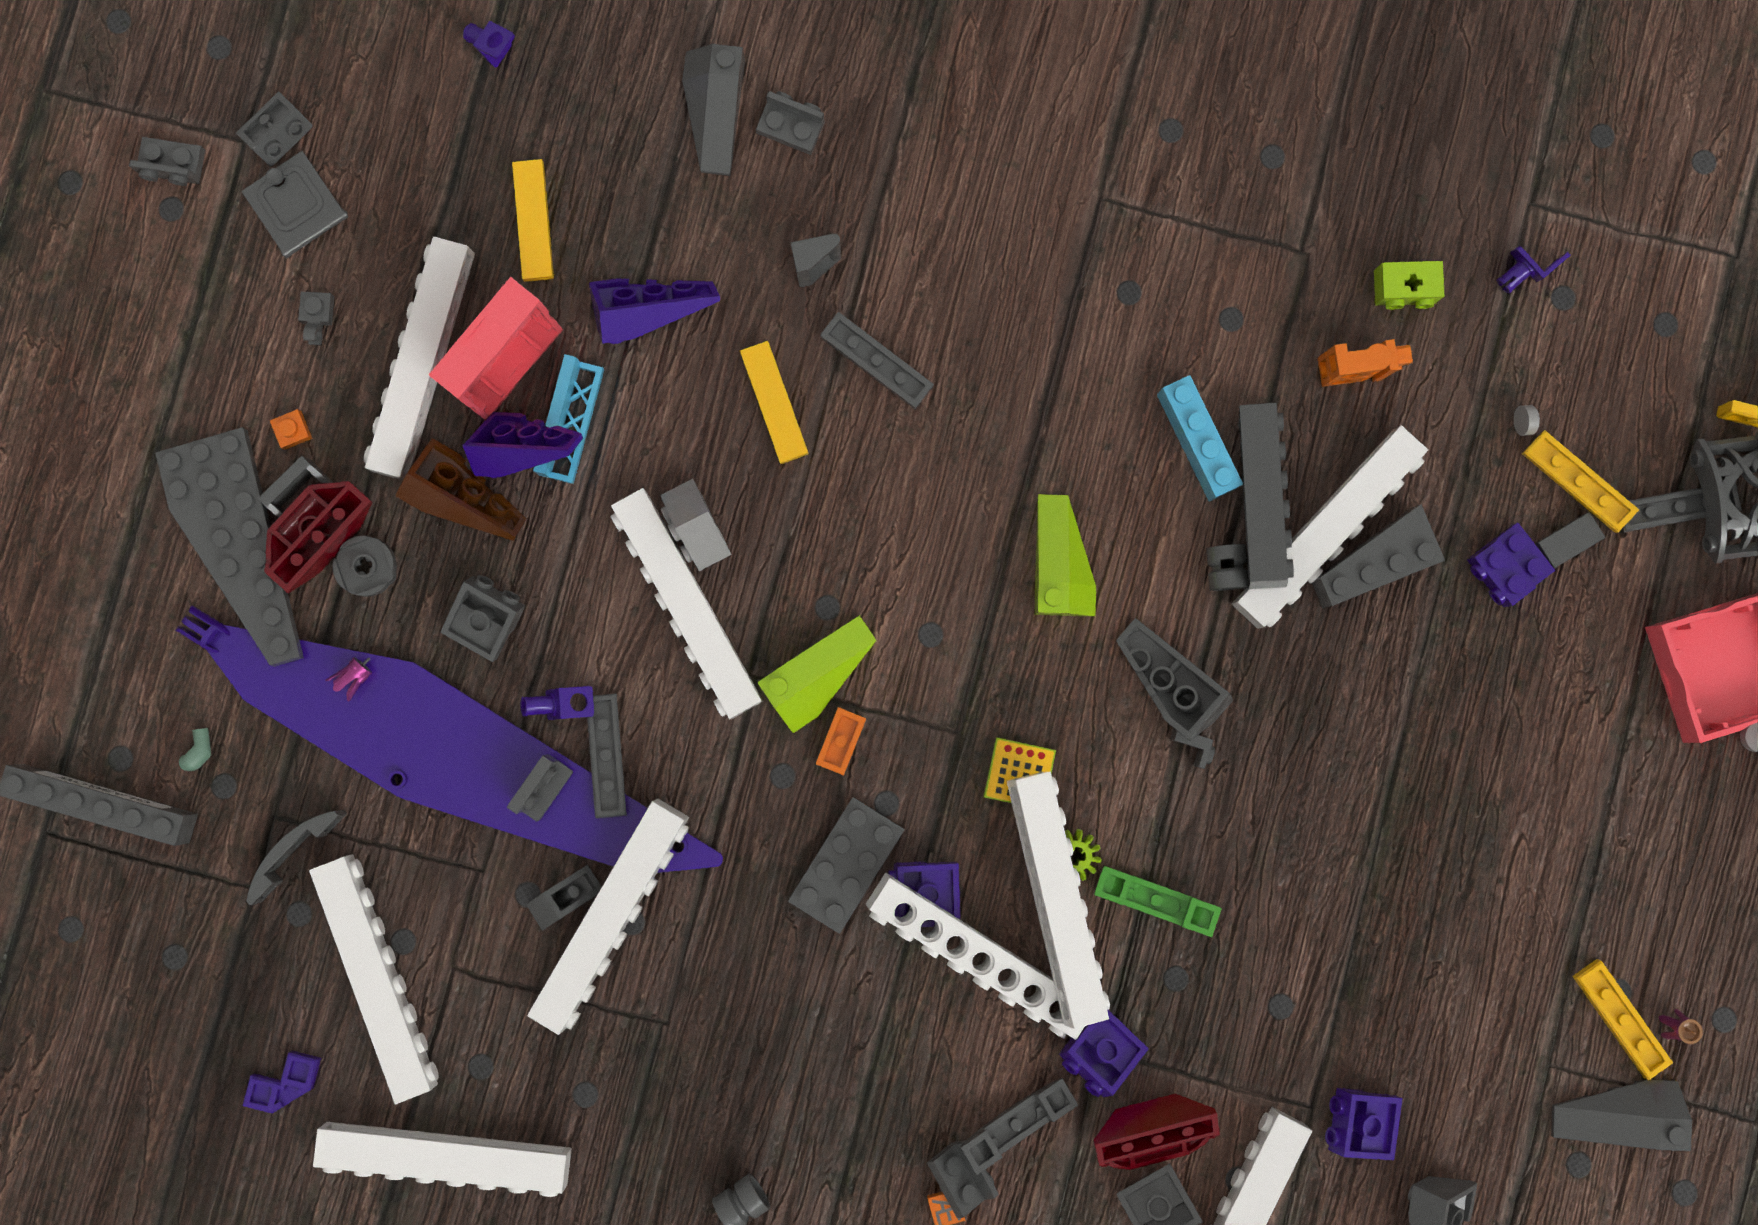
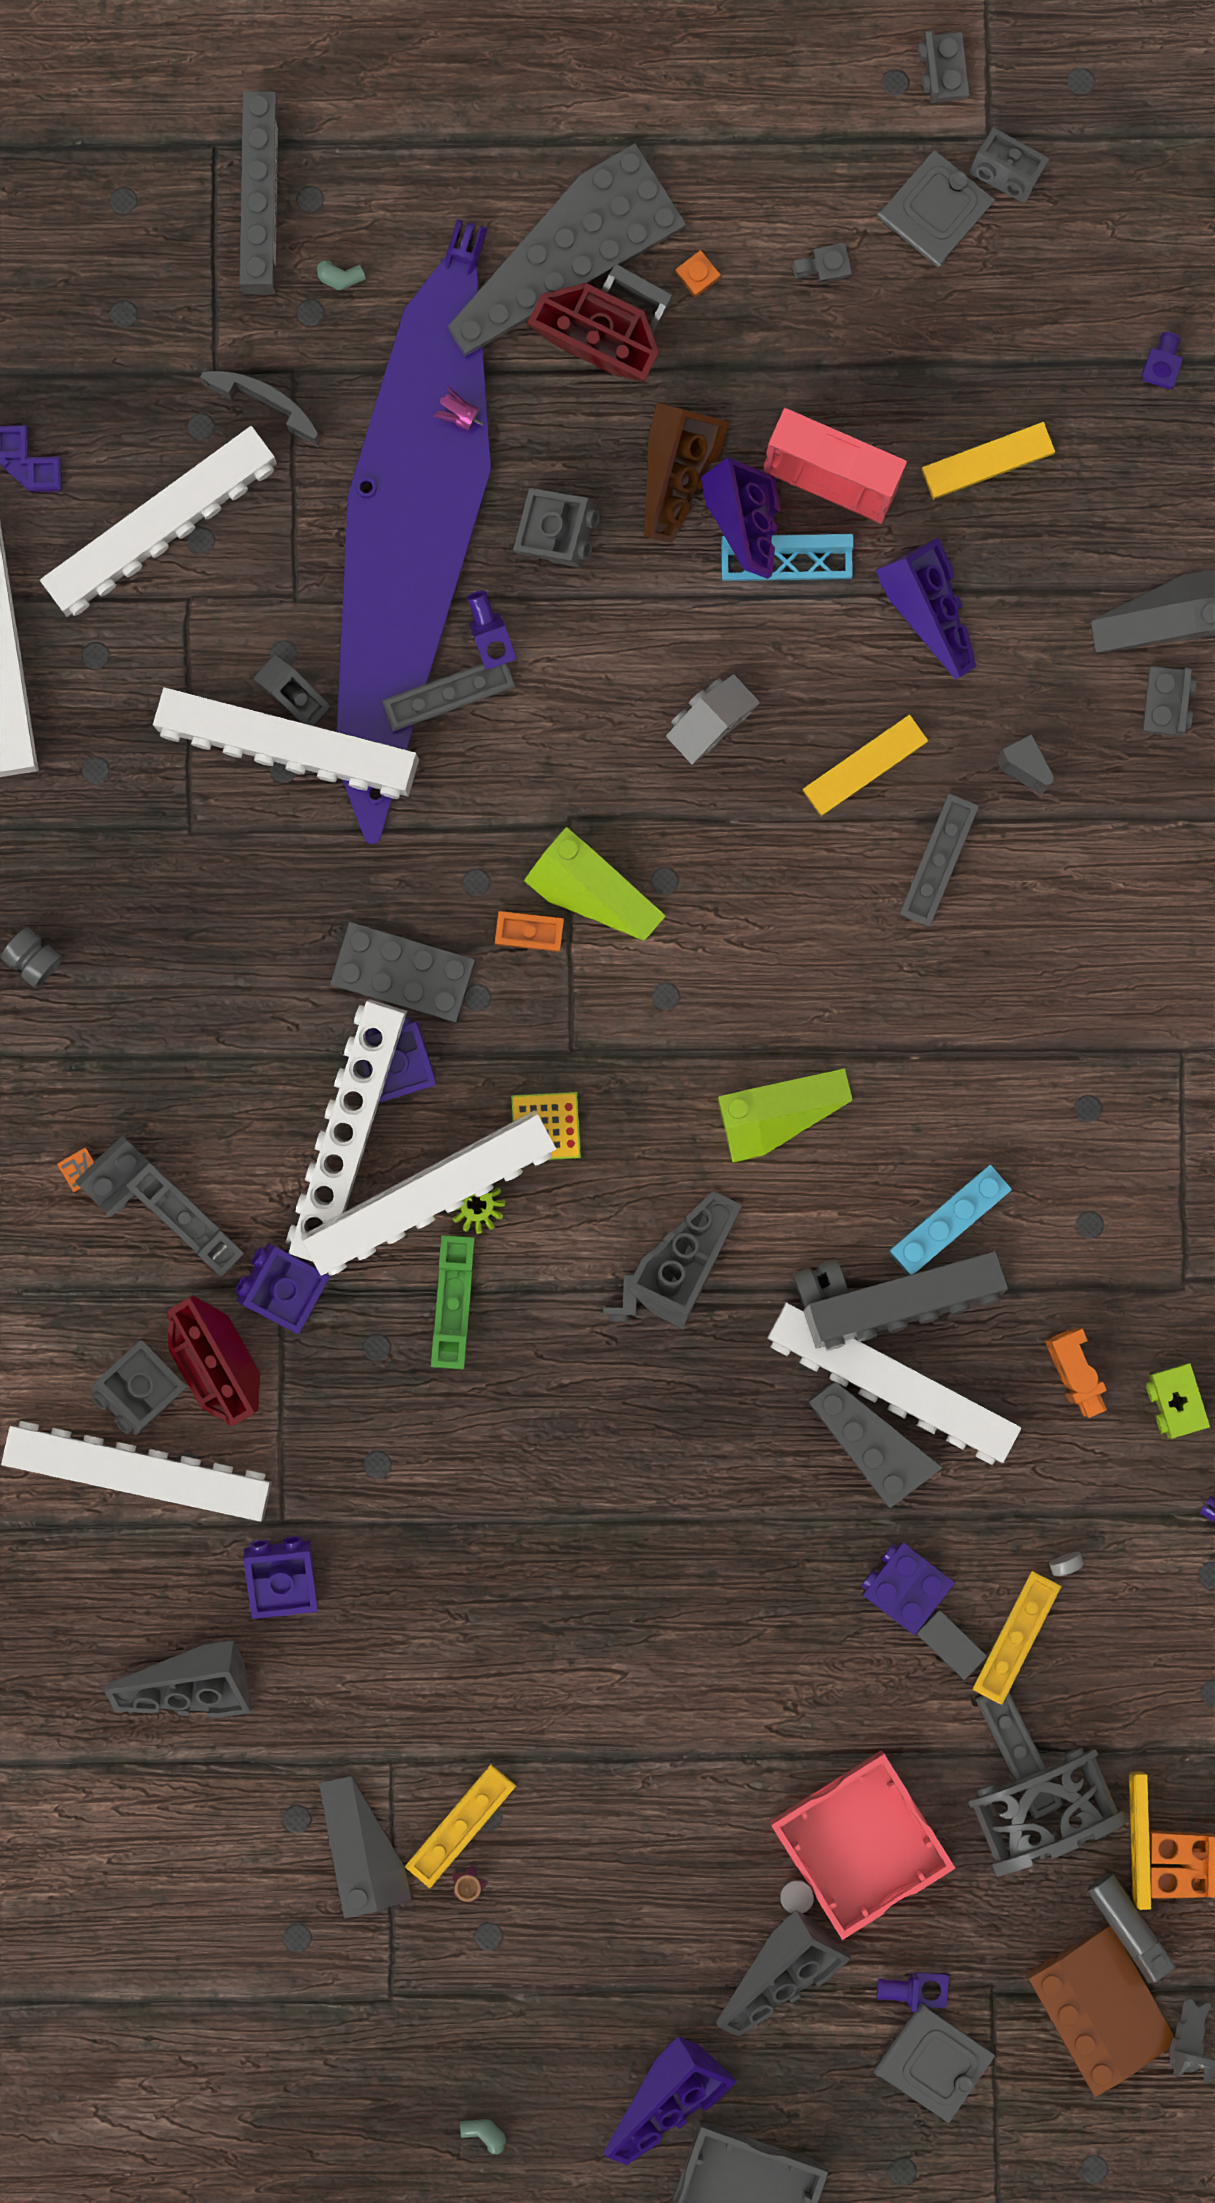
camera: 75 degrees right, 0 degrees up
dark grey plate [333,536,397,597] -> none
white brick [364,236,475,480] -> none
dark grey bracket [507,754,573,821] -> none
white brick [611,488,763,719] -> none

